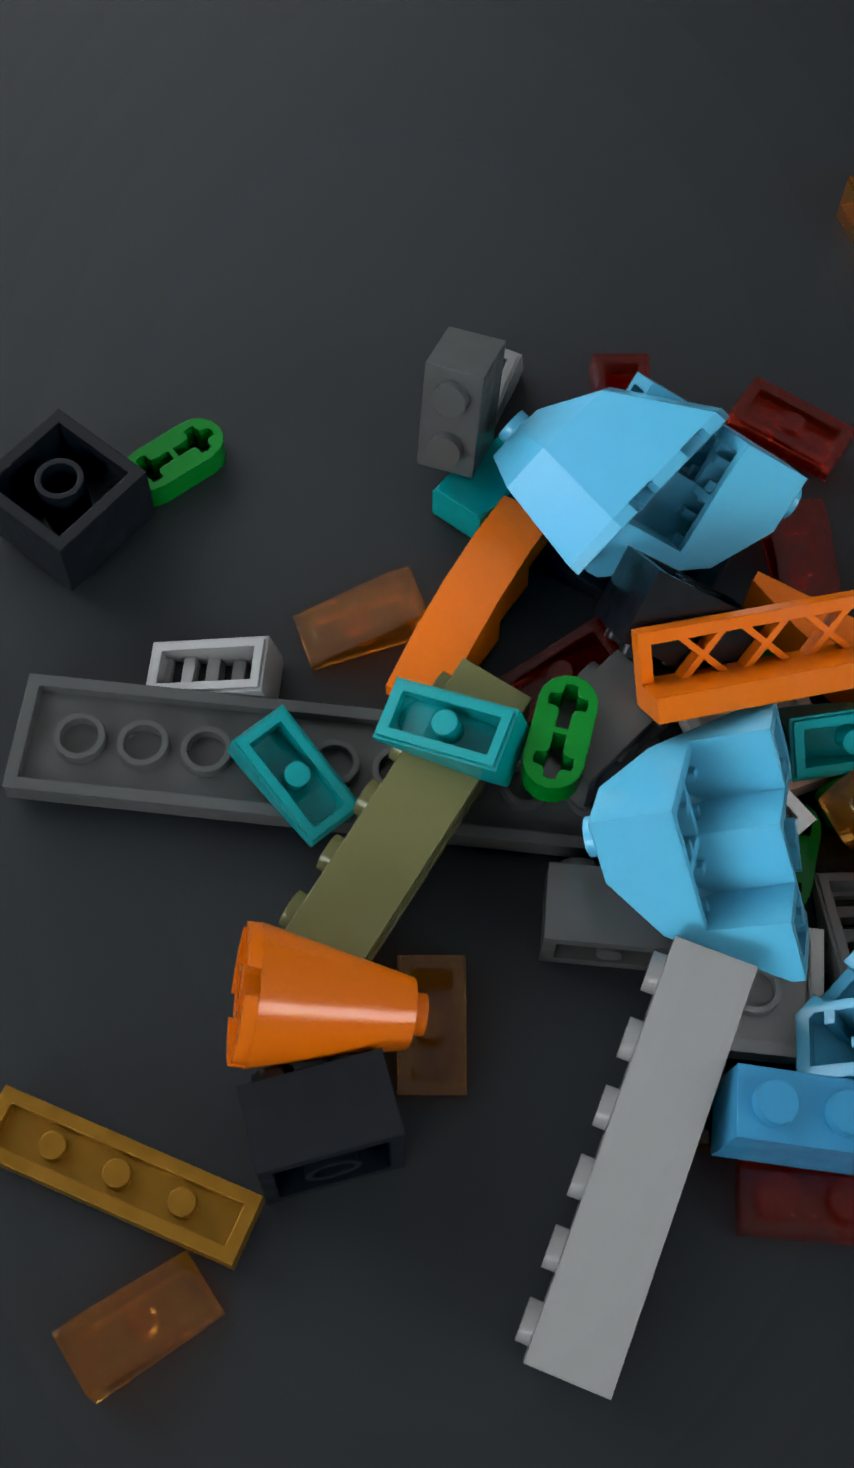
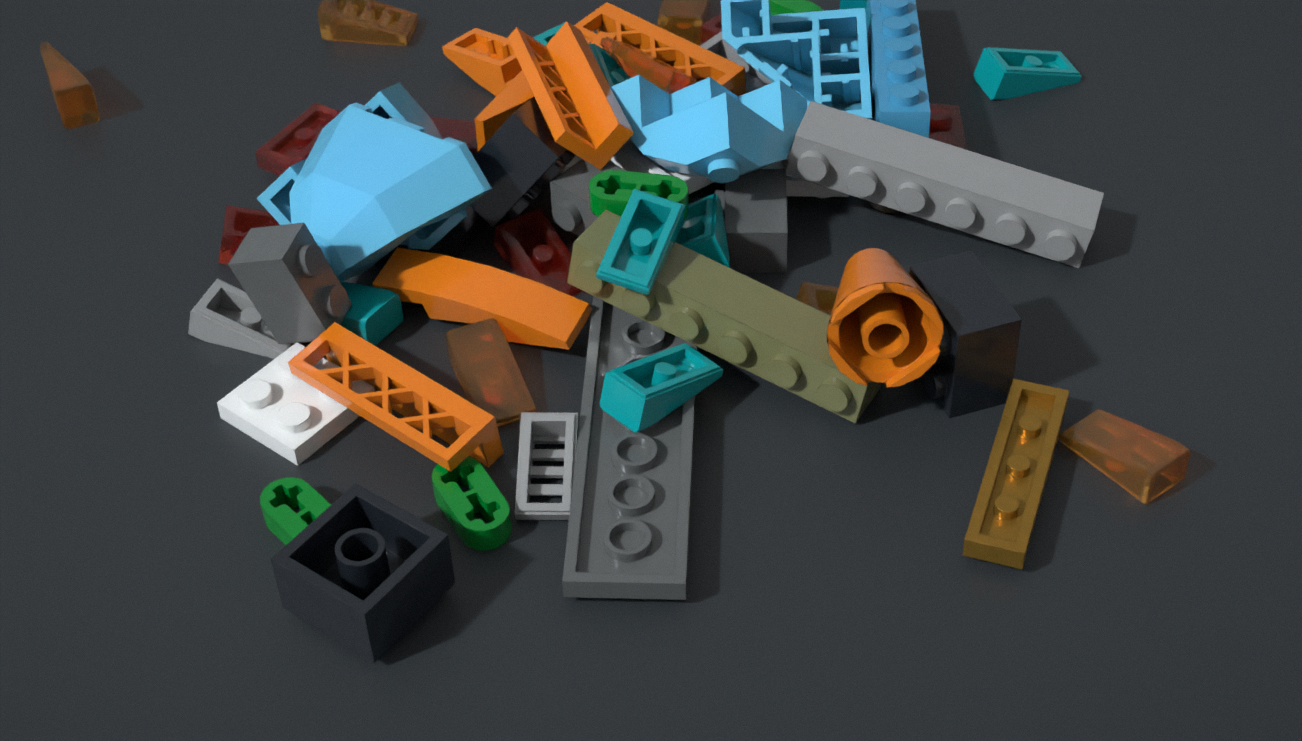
camera: 90 degrees left, 20 degrees down
none -> white plate [217,342,375,466]
none -> orange fence [288,322,504,472]
none -> green beam [431,456,512,551]
none -> teal slope [676,194,730,267]

